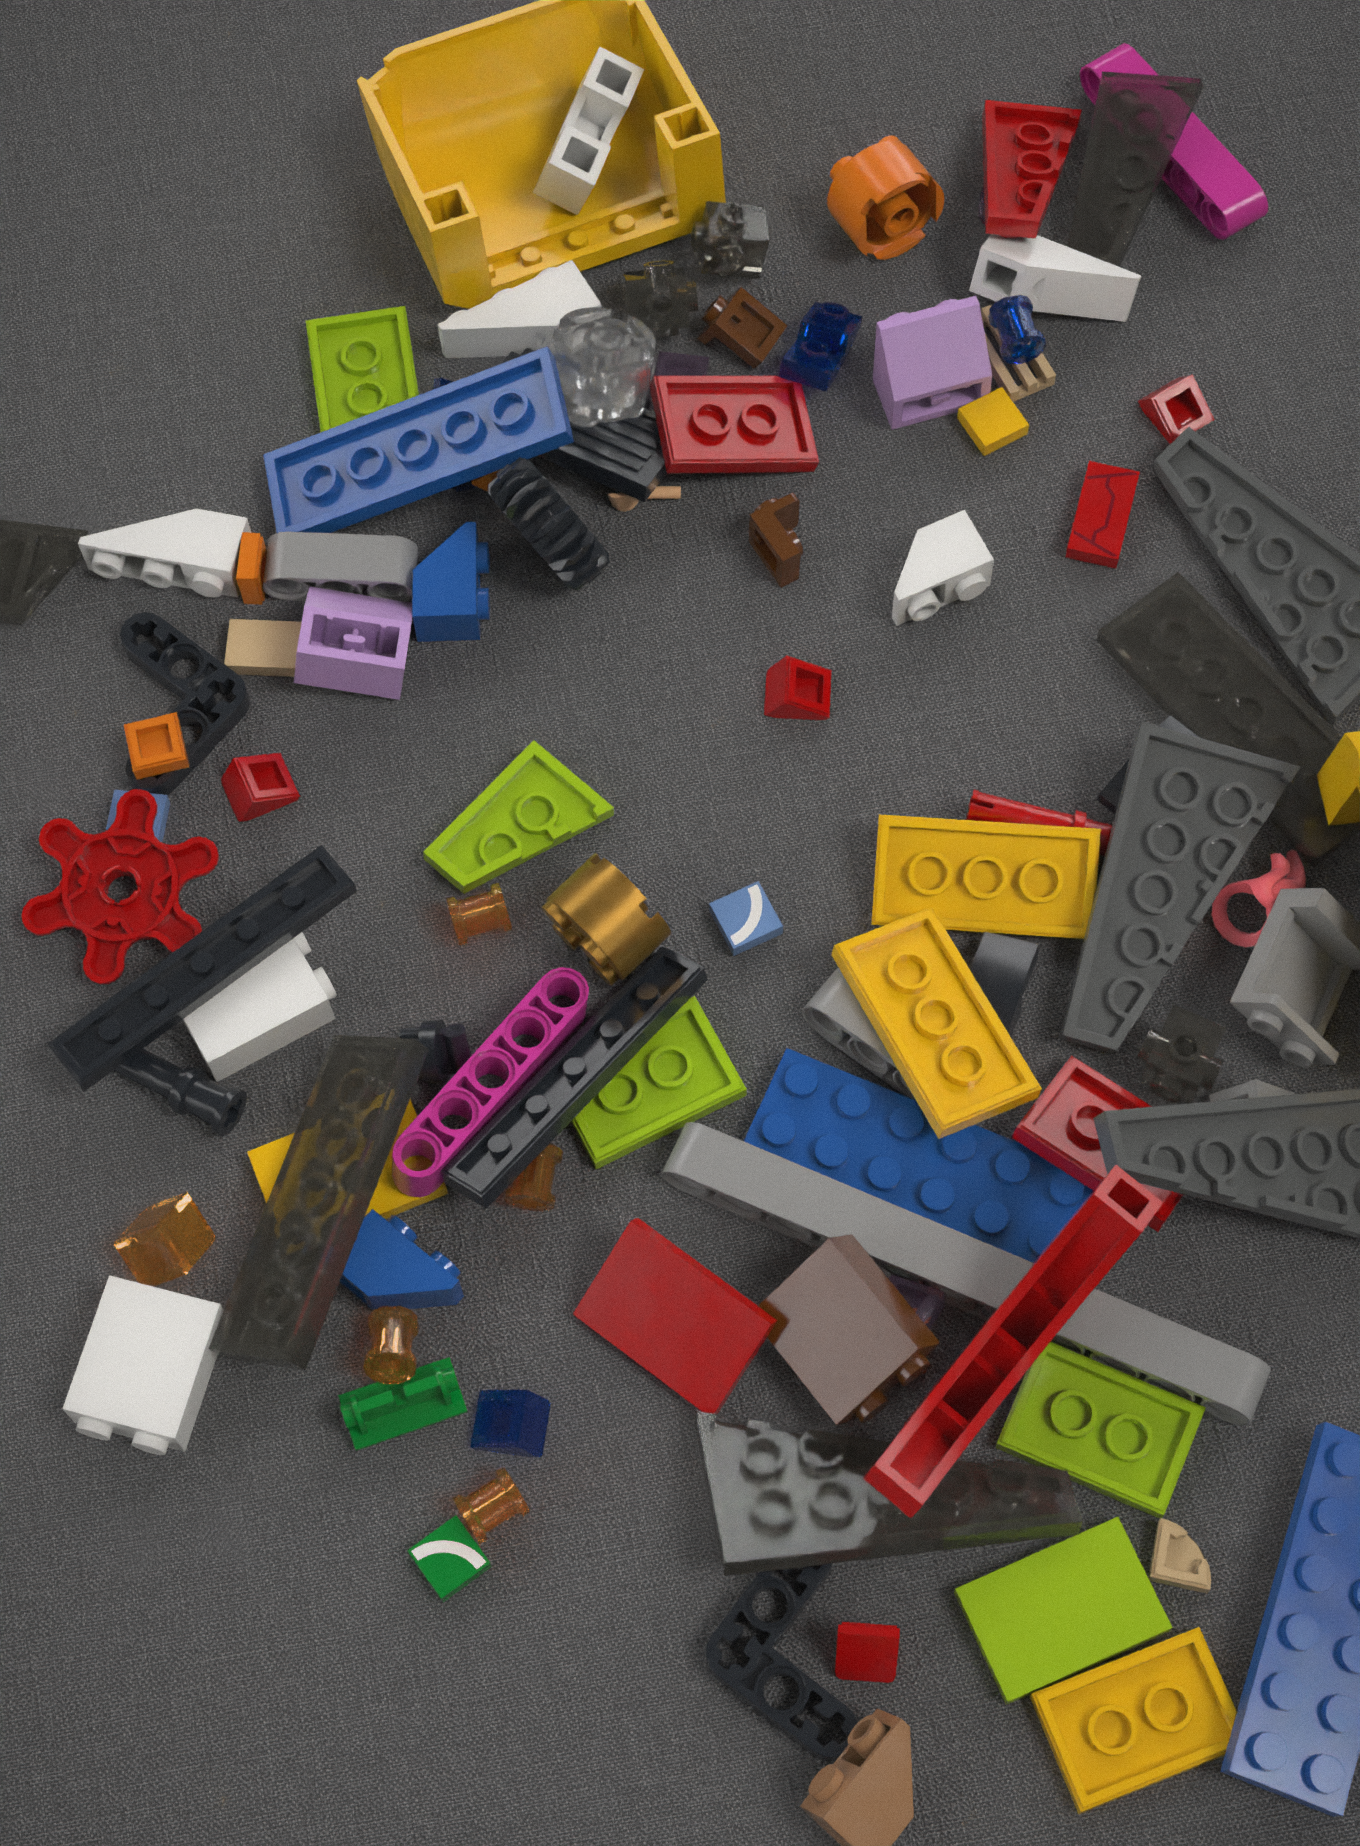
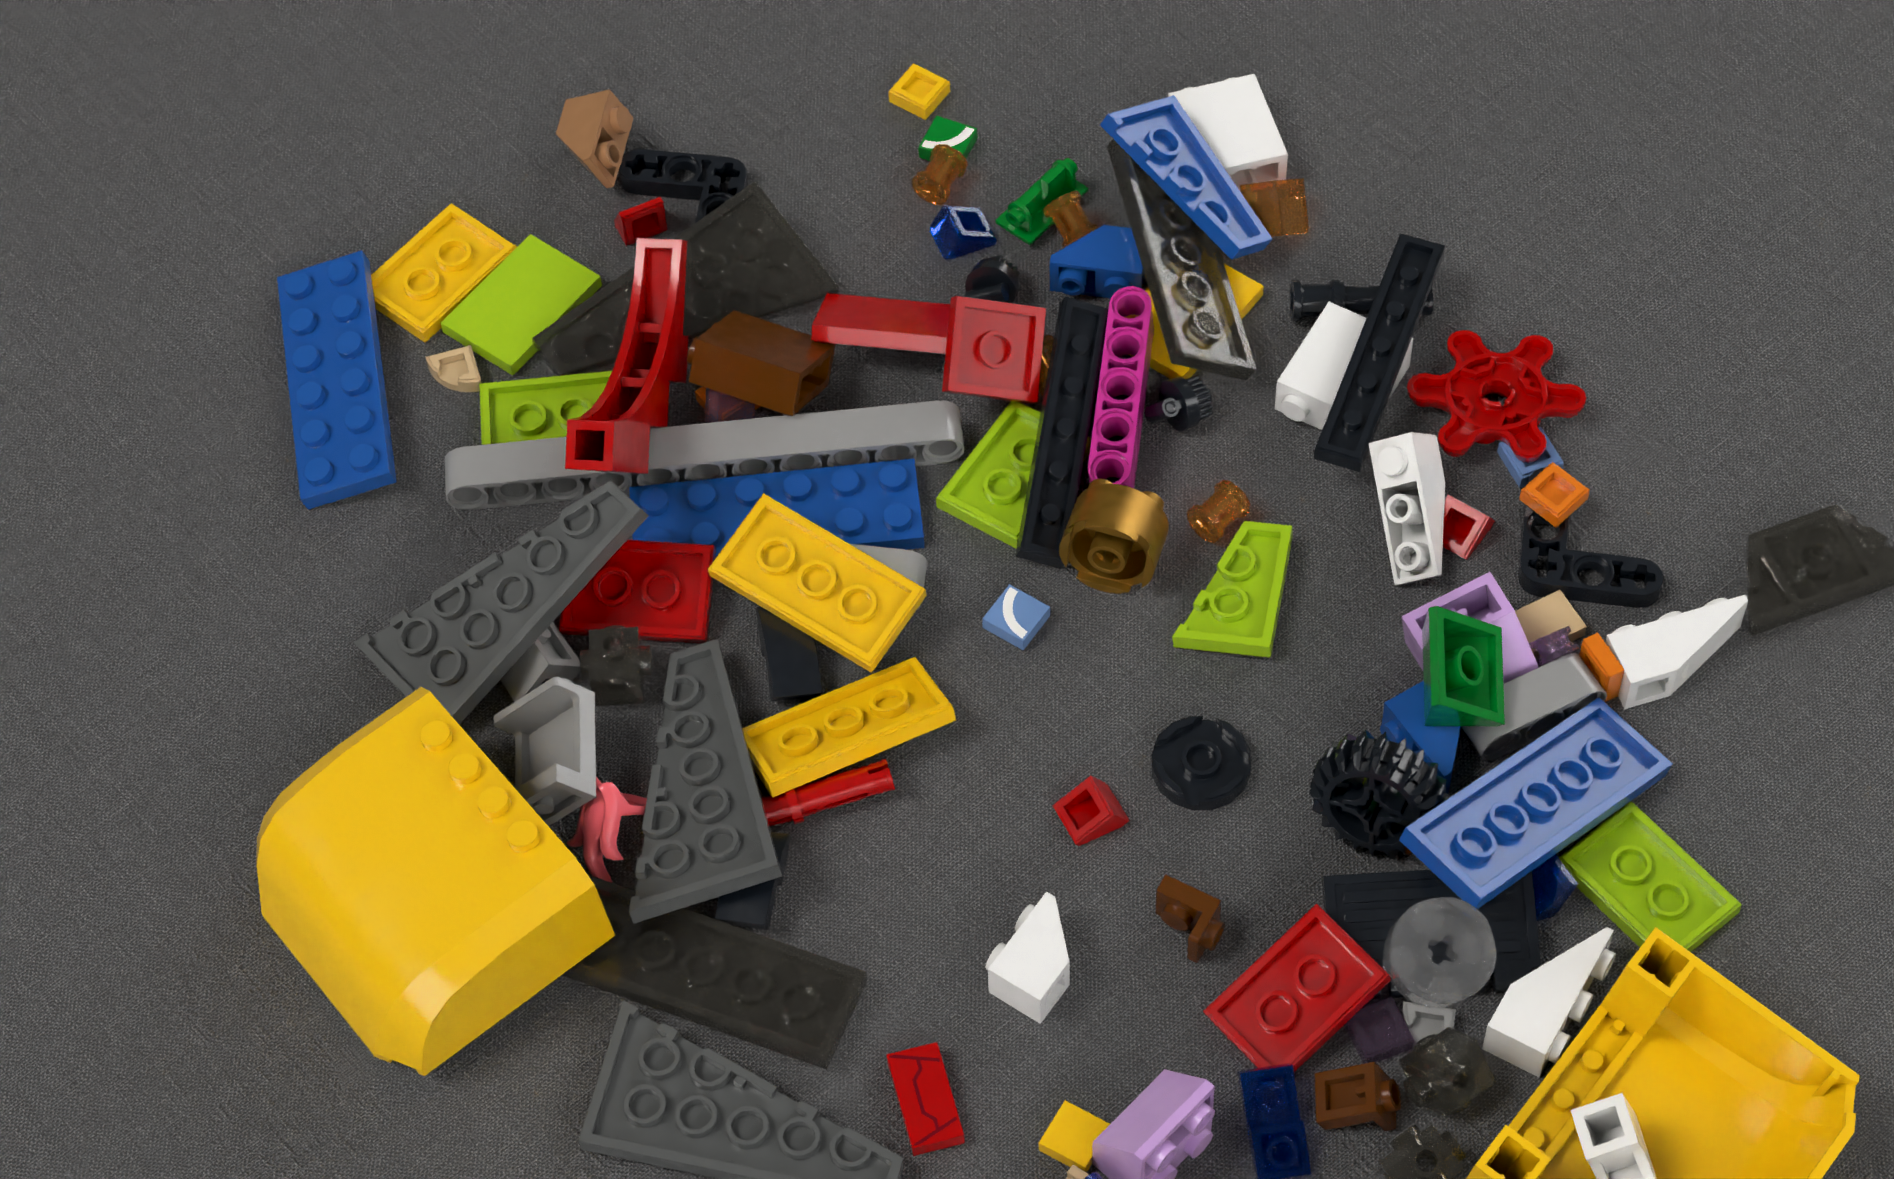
camera: 150 degrees right, 10 degrees down
none -> yellow tile [888,63,950,120]
none -> red plate [942,296,1046,403]
none -> black piece [965,255,1020,303]
none -> blue wing [1100,95,1273,260]
none -> black tile [1151,716,1251,810]
none -> white slope [1368,432,1445,586]
none -> green slope [1422,606,1505,727]
none -> clear purple bush [1529,625,1579,666]

